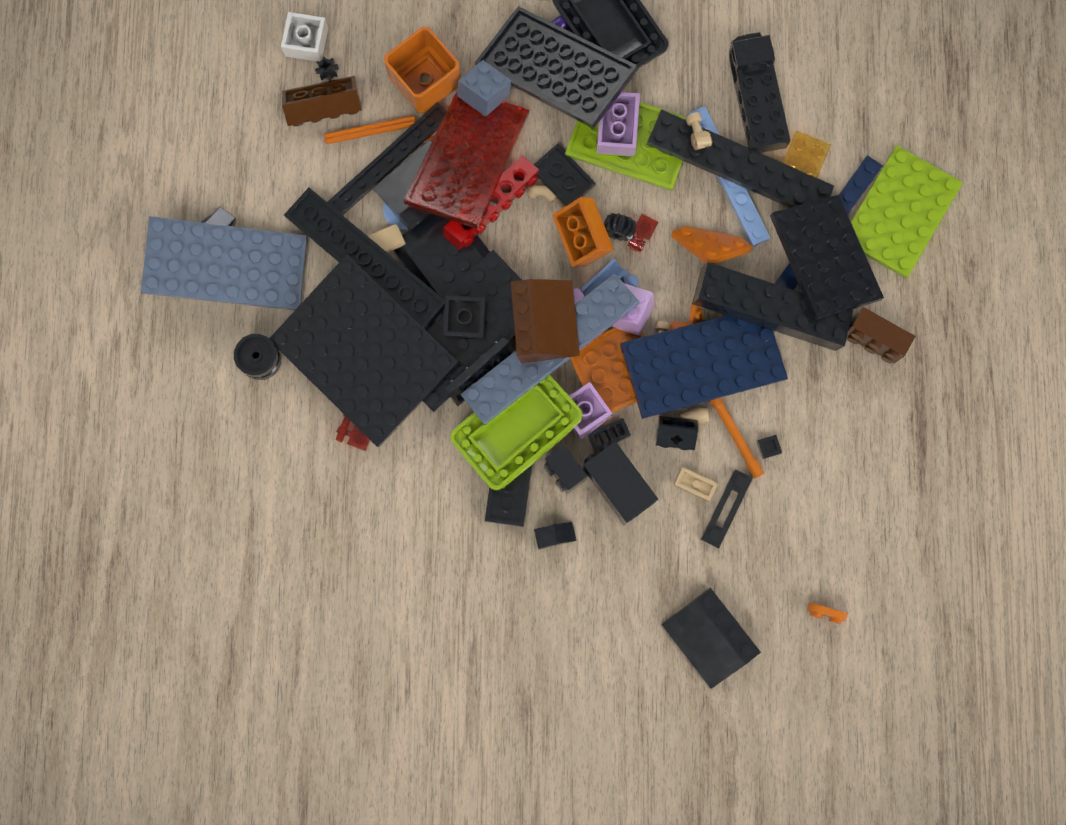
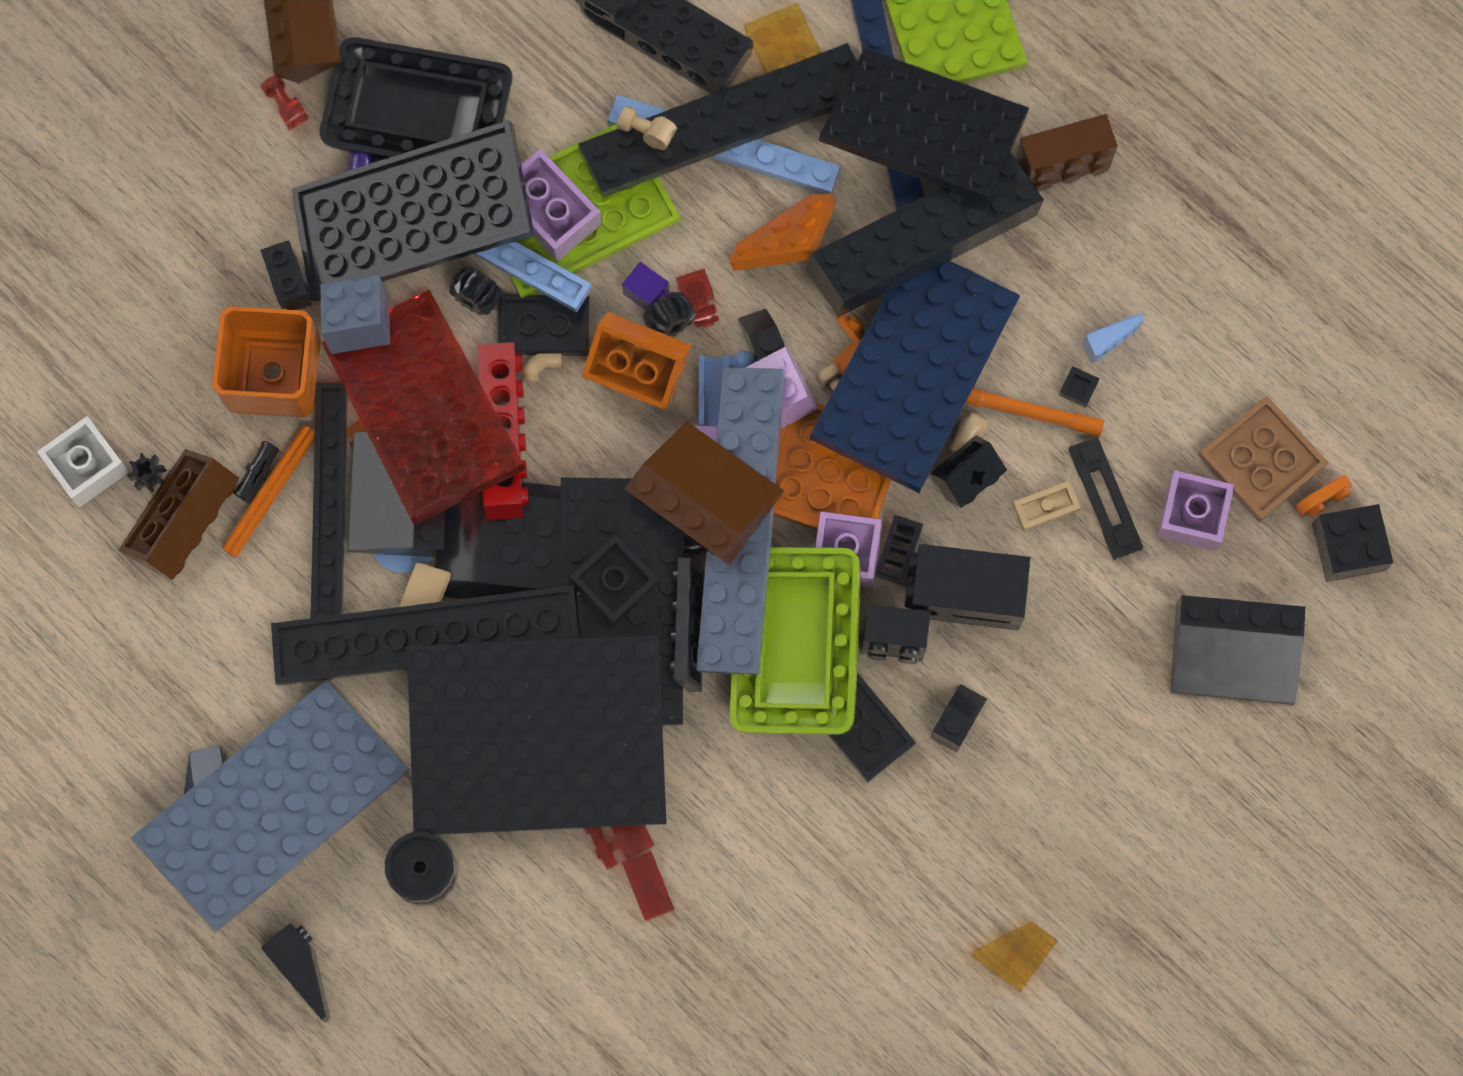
camera: 50 degrees left, 5 degrees down
none -> black pin [233,441,280,503]
none -> black brick [260,240,312,310]
none -> black slope [261,923,331,1023]
none -> black gear [449,267,501,315]
none -> light blue plate [473,242,592,312]
none -> dark purple brick [622,262,669,310]
none -> clear red plate [622,851,674,922]
none -> black slope [738,309,785,362]
none -> clear yellow wing [970,921,1057,992]
none -> light blue slope [1083,314,1144,363]
none -> lavender brick [1156,470,1234,551]
none -> medium nougat plate [1198,396,1329,523]
none -> black brick [1312,504,1394,582]

